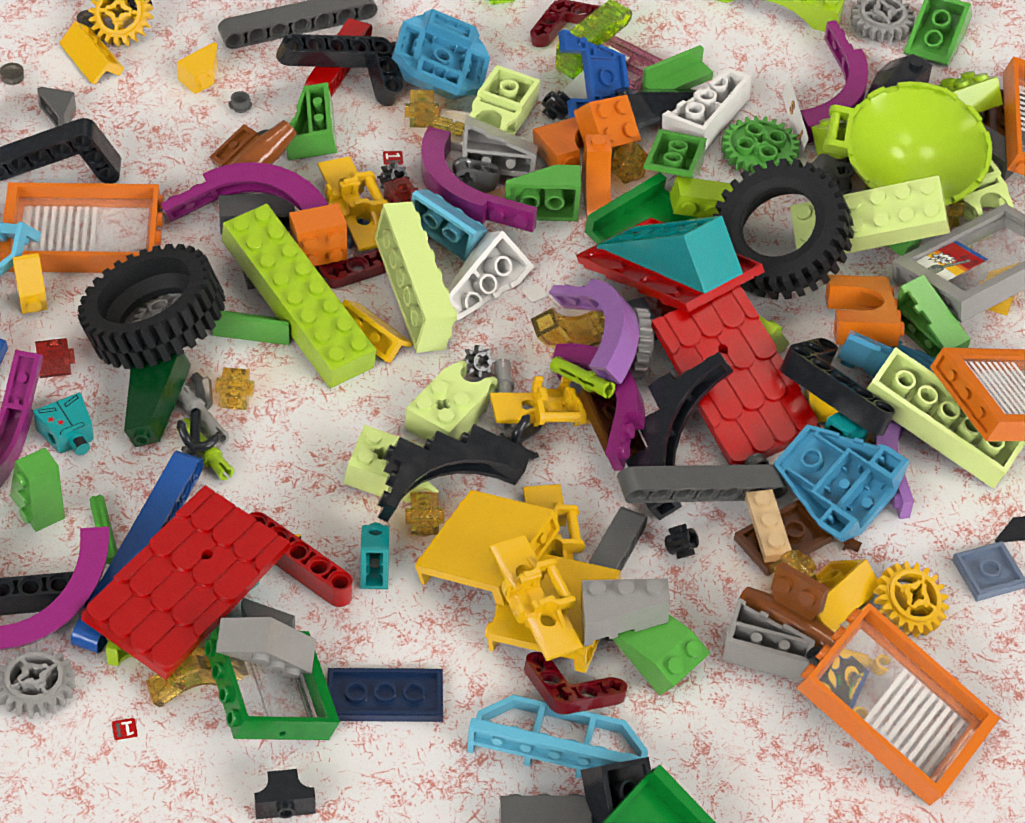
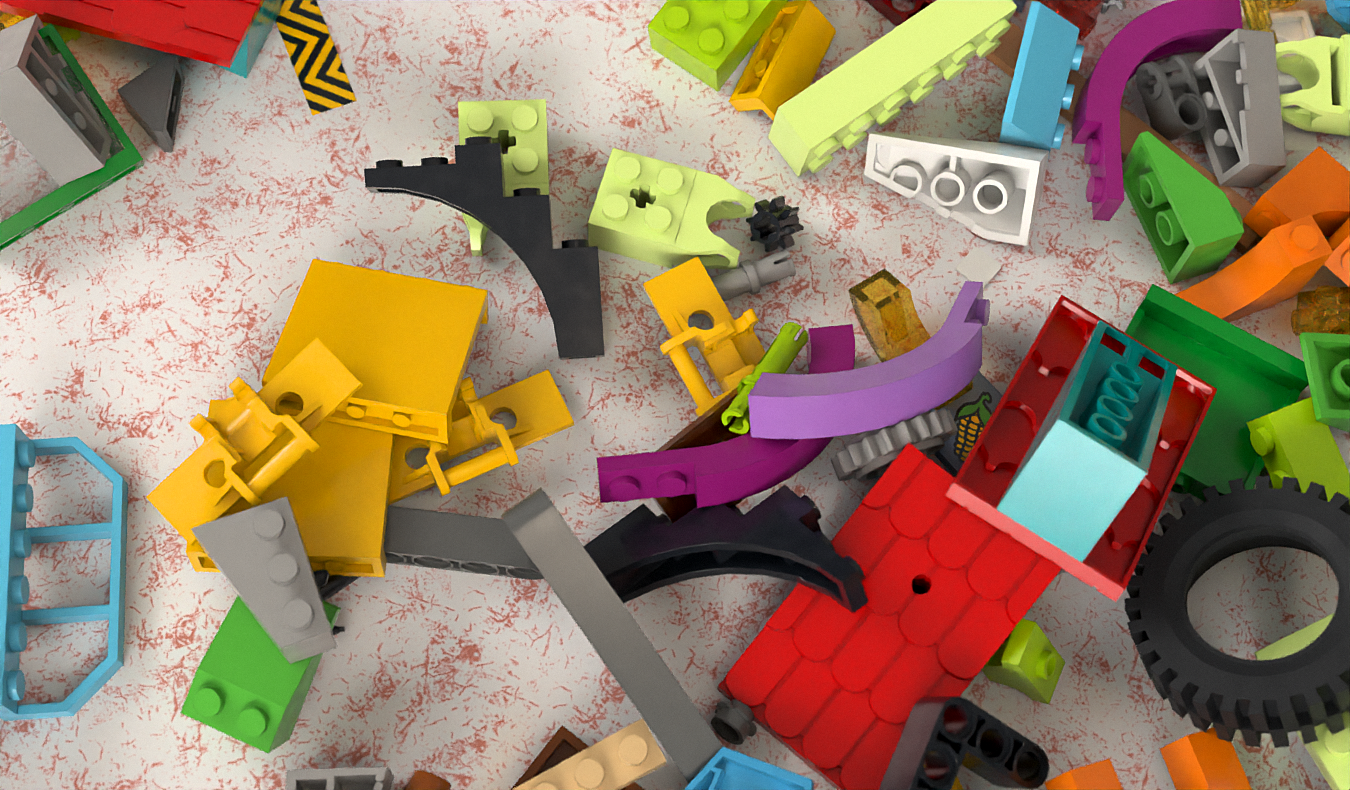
camera: 70 degrees right, 20 degrees up
red beam [249,511,353,607] -> none
dark blue tile [327,668,443,722] -> none
teal torso [360,522,390,589] -> none
clear yellow brick [405,492,444,536] -> none
black piece [500,414,542,459] -> none
dark red beam [524,652,628,715] -> none
black gear [665,524,699,559] -> none

